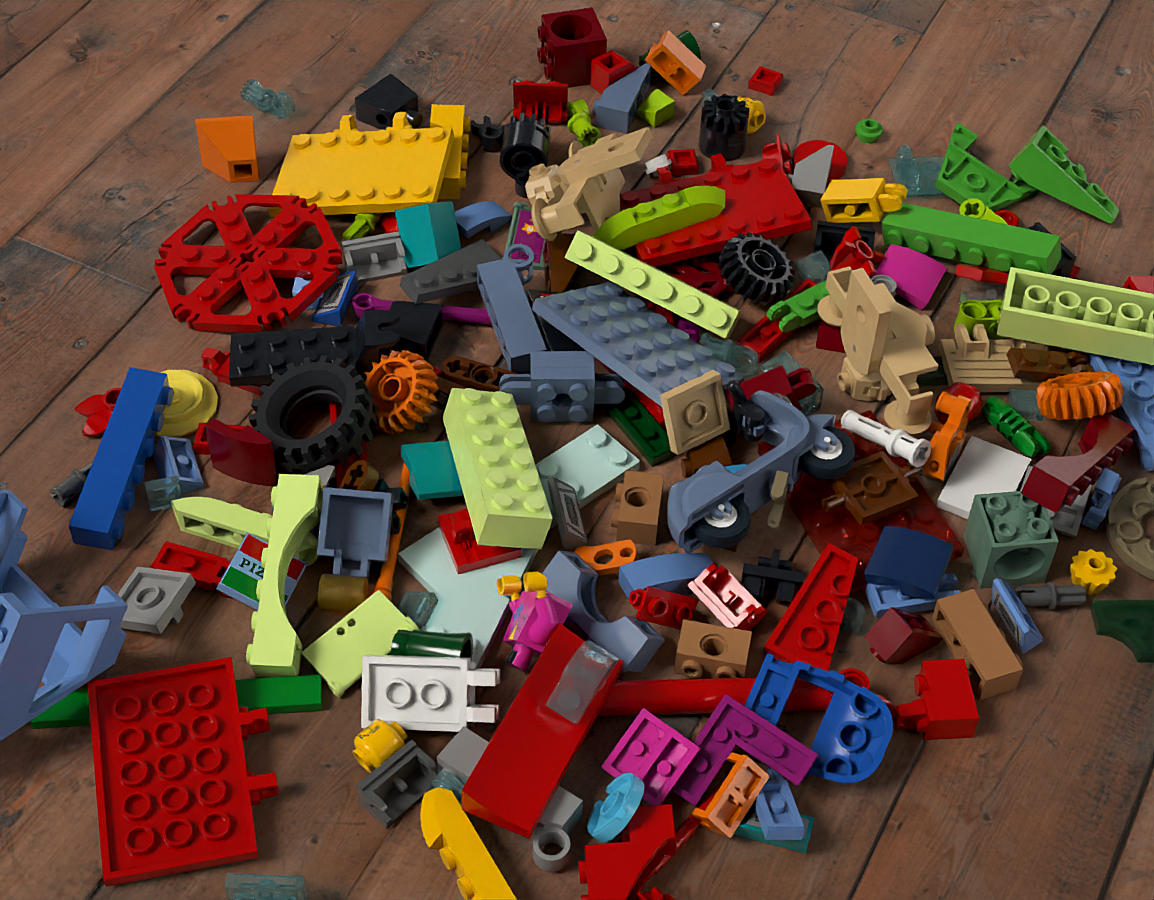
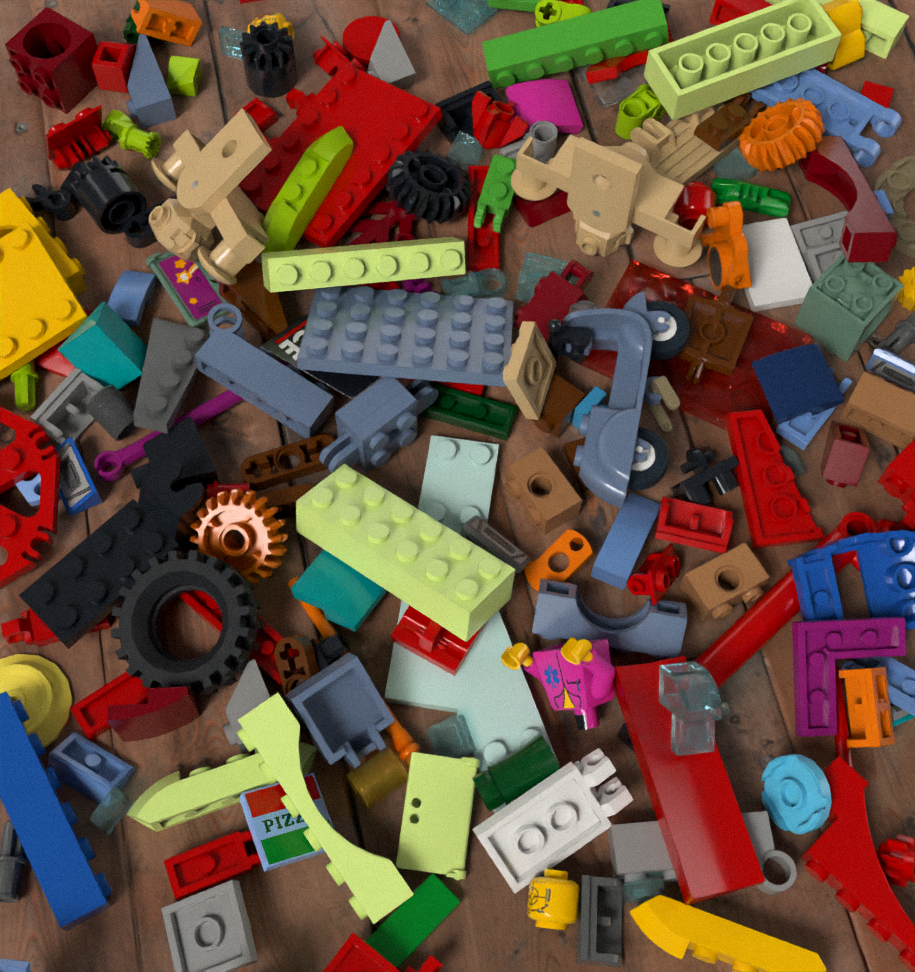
camera: 40 degrees left, 15 degrees up
dark pink slope [601,708,701,806] -> none
yellow hinge [820,178,908,223] -> none
white pin [841,410,931,467] -> none
none -> dark grey piece [86,385,138,441]

